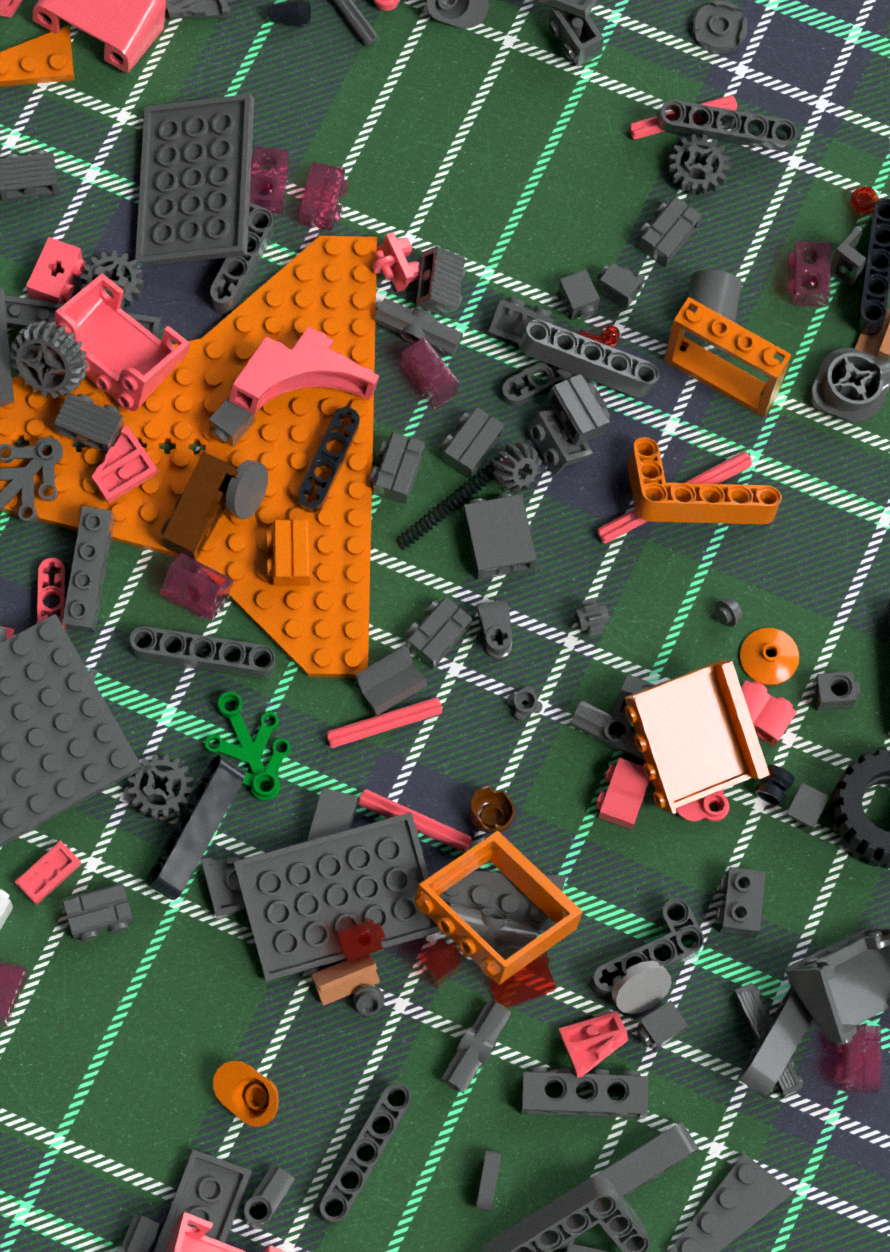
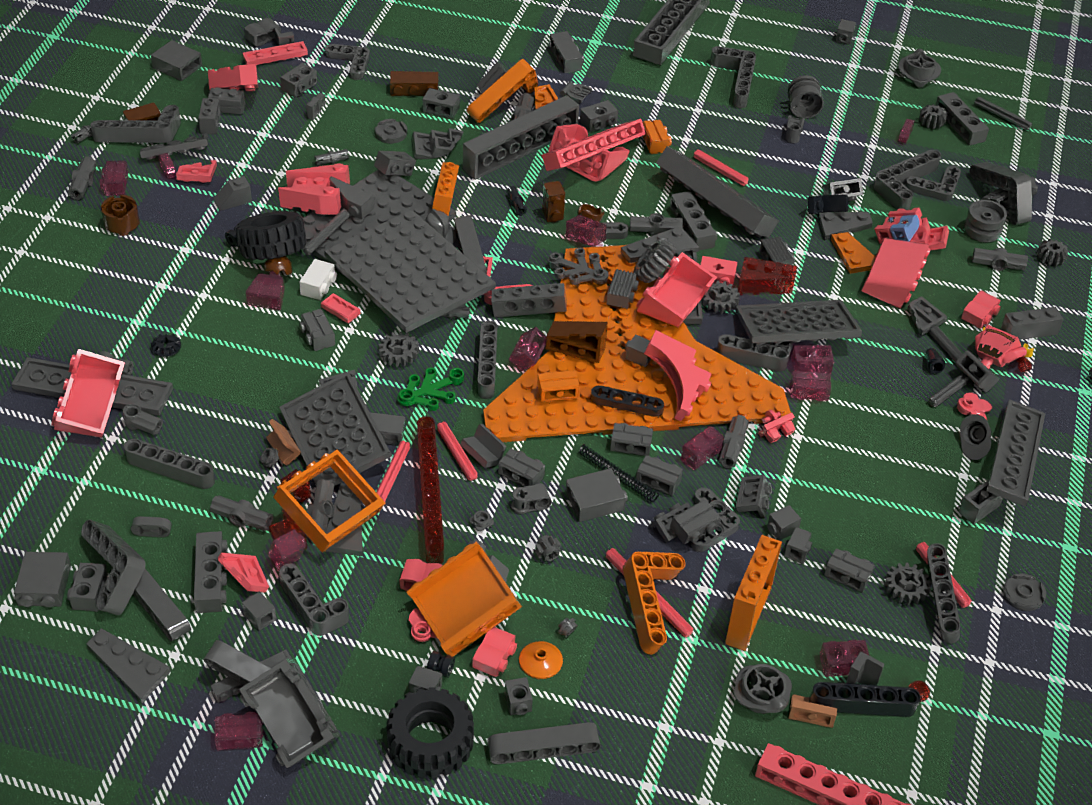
camera: 85 degrees right, 25 degrees down
coral wing [92,425,158,504] -> none
black beam [146,755,245,900] -> none
orange piece [213,1060,279,1127] -> none
dark grey tile [226,460,268,519] -> none
clear red brick [336,918,386,961] -> none
dark grey brick [416,246,465,316] -> none
reddish brown hair [469,785,515,834] -> none
dark grey gear [491,441,543,493] -> none
dark grey beam [518,319,659,398] -> none
clear red arm [579,326,620,347] -> none
light grey tile [611,961,672,1014] -> none
dark grey piece [687,269,742,323] -> none
dark grey brick [715,867,766,938] -> none
none -> black gear [151,333,181,357]
none -> clear pink brick [267,529,306,571]
none -> clear red beam [417,416,444,564]
none -> clear red wedge [738,257,797,296]

